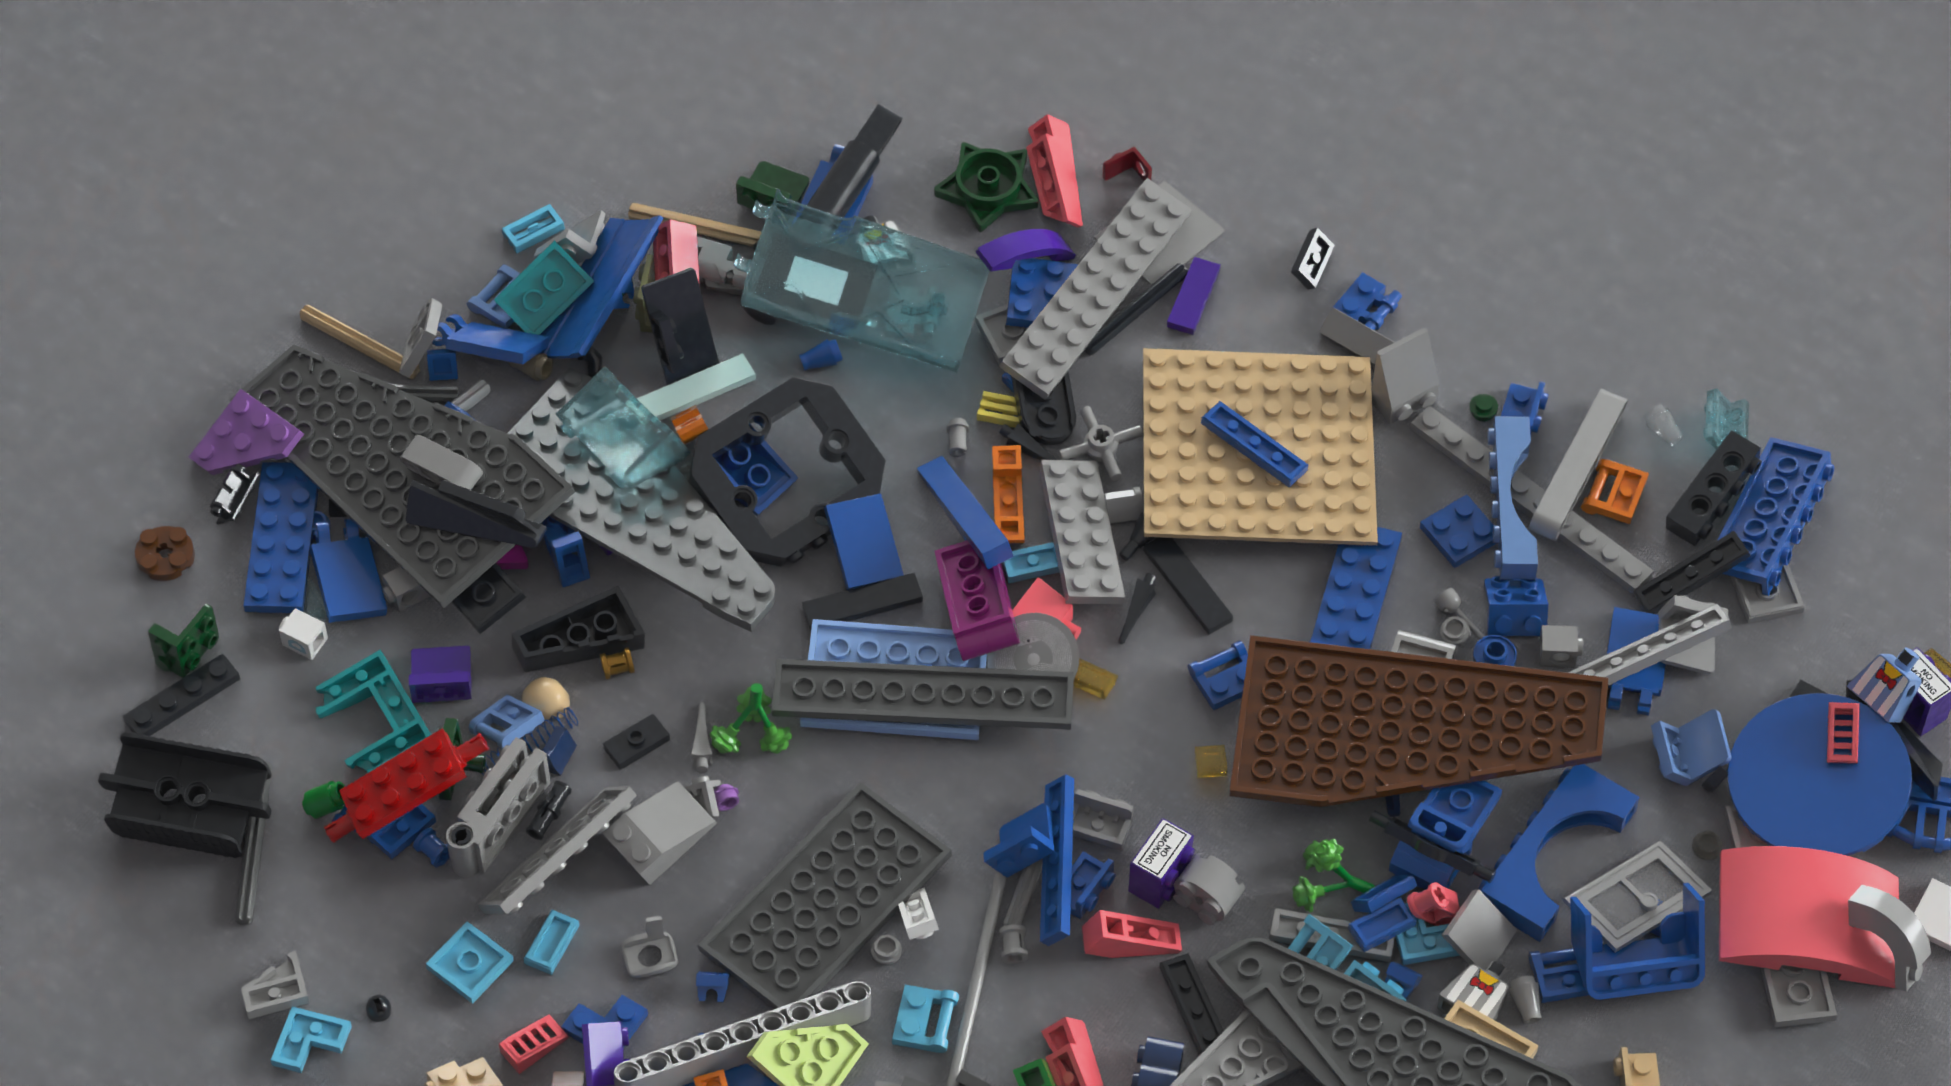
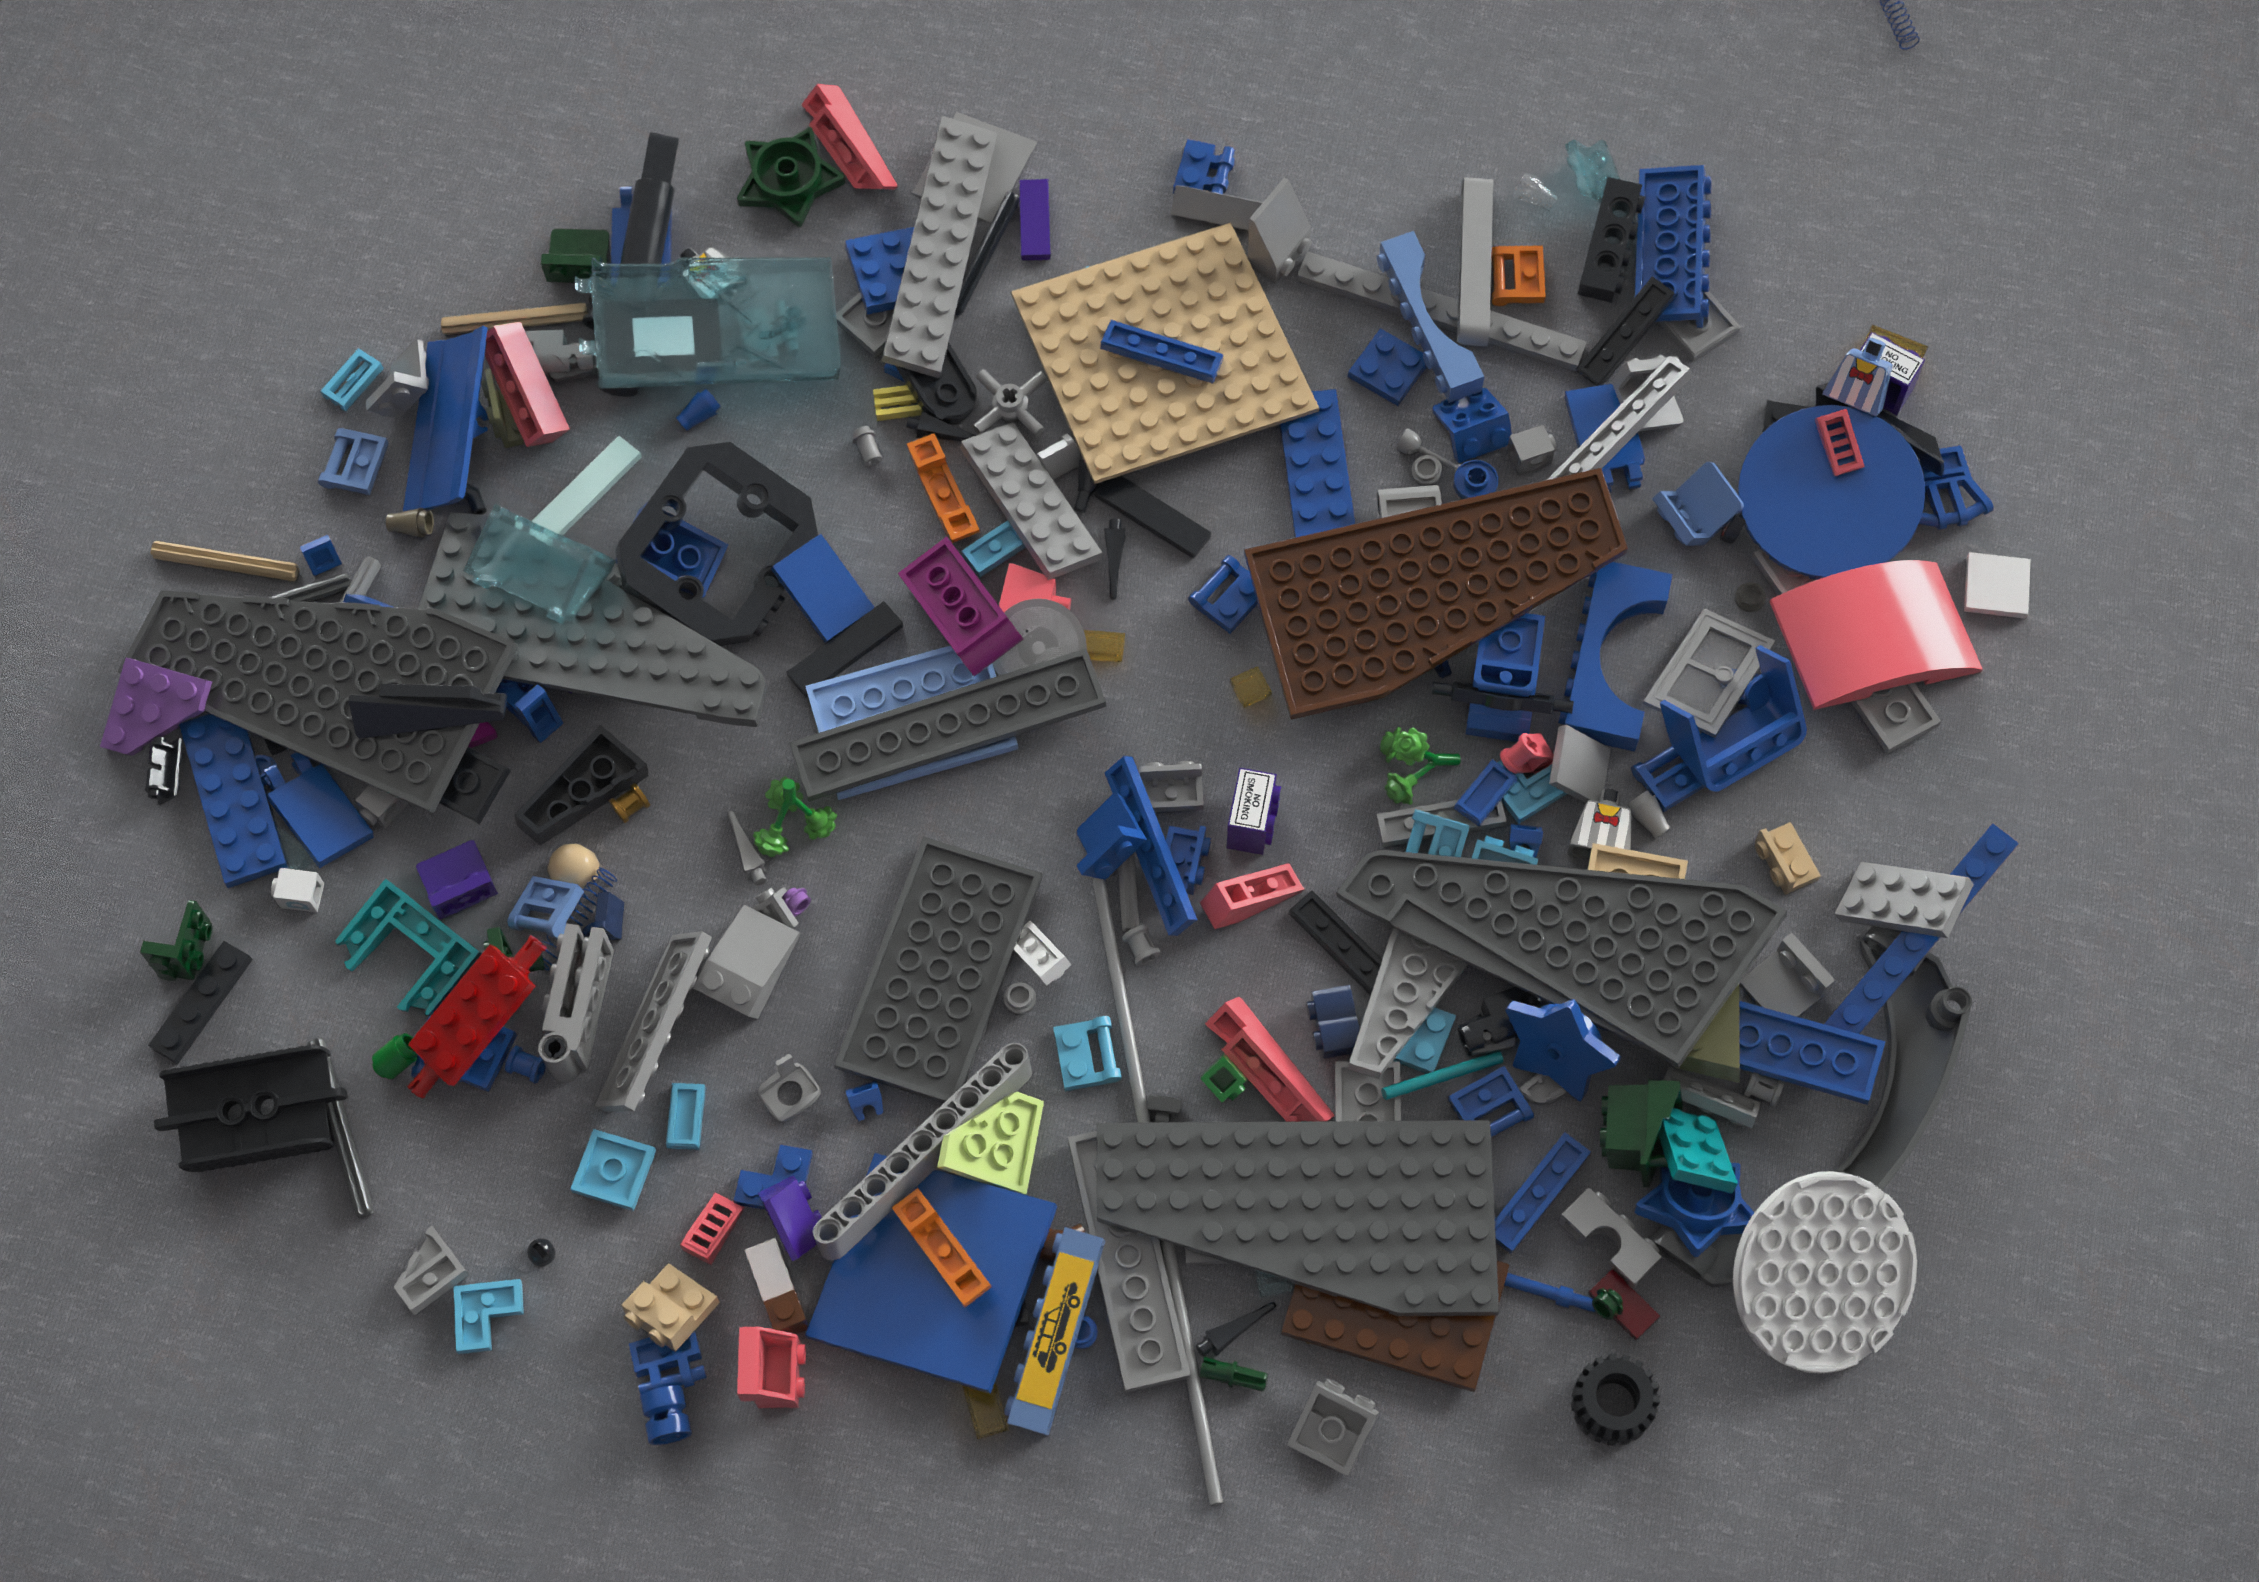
camera: 20 degrees left, 10 degrees up
reddish brown plate [135,526,195,581] -> none
light grey tile [399,298,442,378] -> none
light grey beam [399,435,483,490] -> none
blue tile [432,314,549,364] -> none
teal plate [494,240,594,335] -> none
black pin [526,781,572,840] -> none
black plate [603,714,670,770] -> none
black bracket [641,268,719,385] -> none
orange slope [670,405,708,445] -> none
blue slope [917,456,1014,570] -> none
dark purple slope [976,229,1076,272] -> none
dark red bracket [1102,146,1152,181] -> none
light grey brick [1173,853,1245,925] -> none
plate [1291,228,1335,290] -> none
blue tile [1351,875,1417,913] -> none
dark green plate [1469,394,1498,422] -> none
blue bracket [1501,381,1549,436] -> none
light grey arch [1848,885,1931,992] -> none

